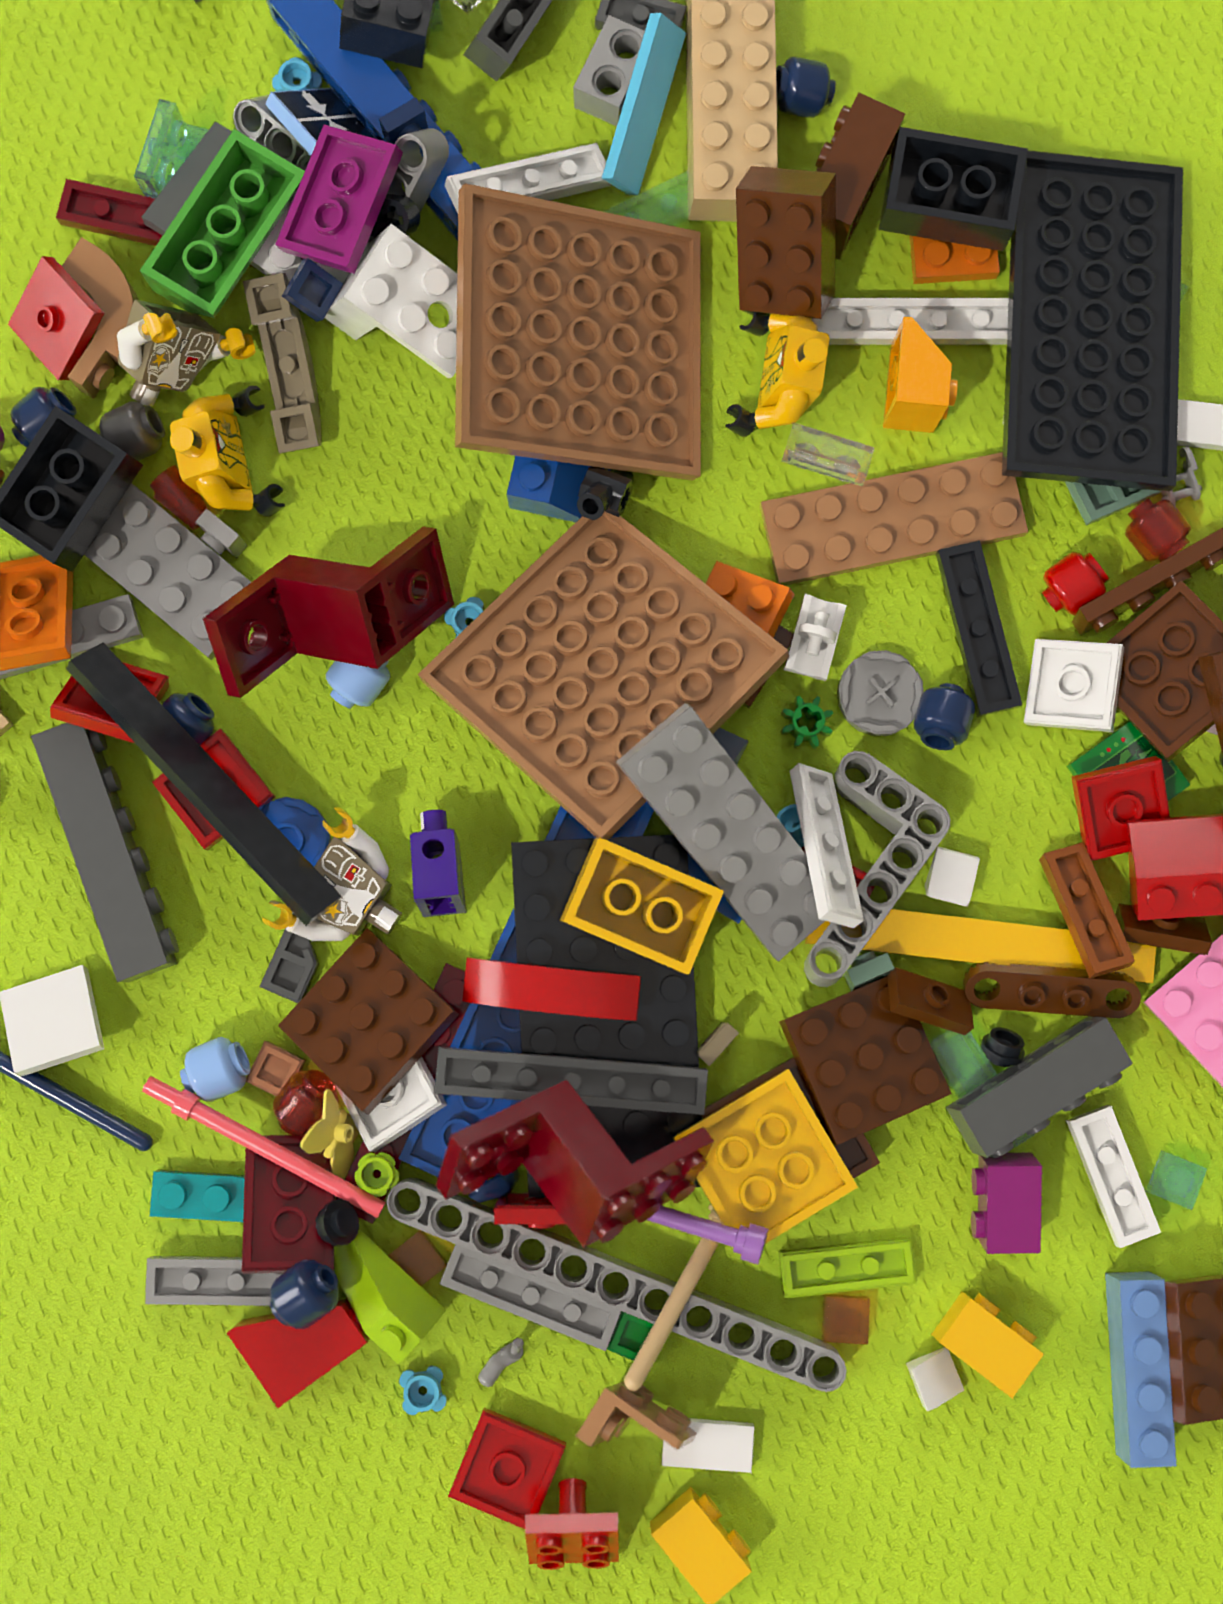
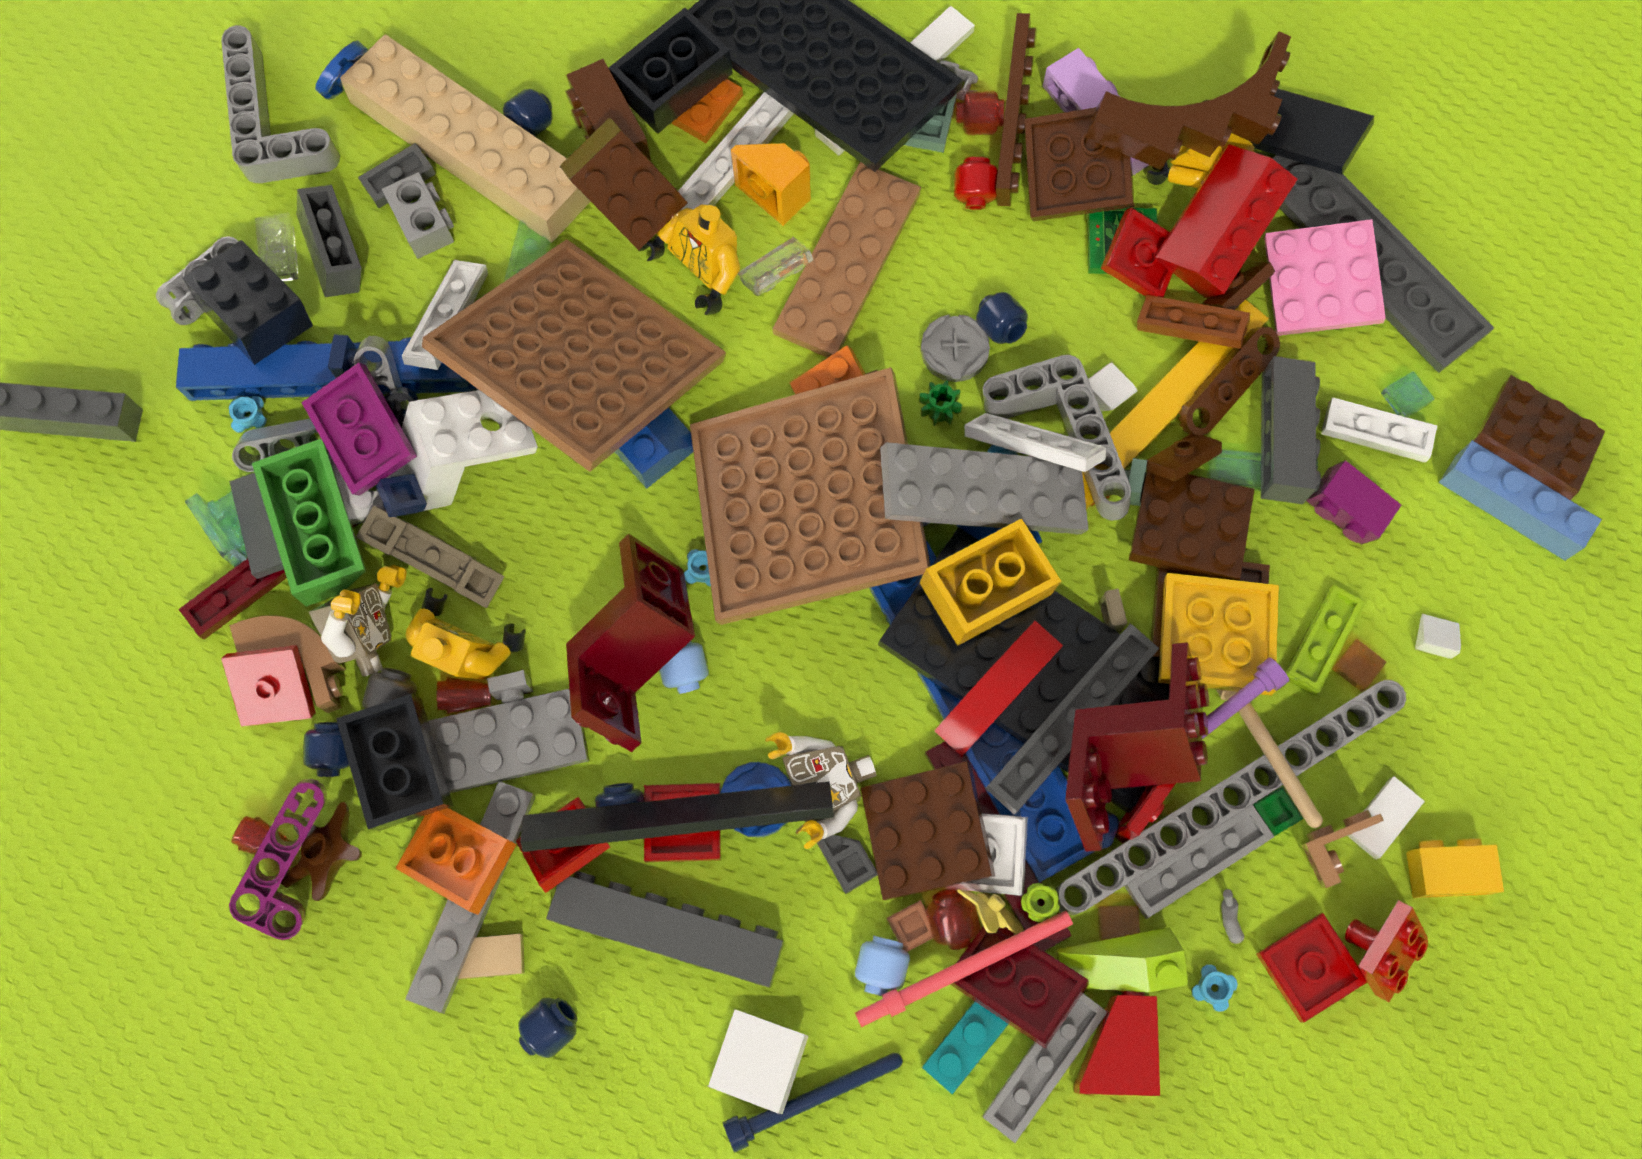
camera: 50 degrees left, 10 degrees down
tile [265,88,377,156] -> none
dark blue head [270,1259,339,1329] -> none
black plate [316,1199,359,1246] -> none
dark purple torso [410,810,466,917] -> none
black axle [577,466,633,520] -> none
medium azure tile [602,13,686,195] -> none
white hips [784,594,847,681] -> none
yellow brick [931,1291,1044,1399] -> none
black plate [936,541,1022,717] -> none
black plate [980,1027,1025,1067] -> none
white tile [1024,639,1124,732] -> none

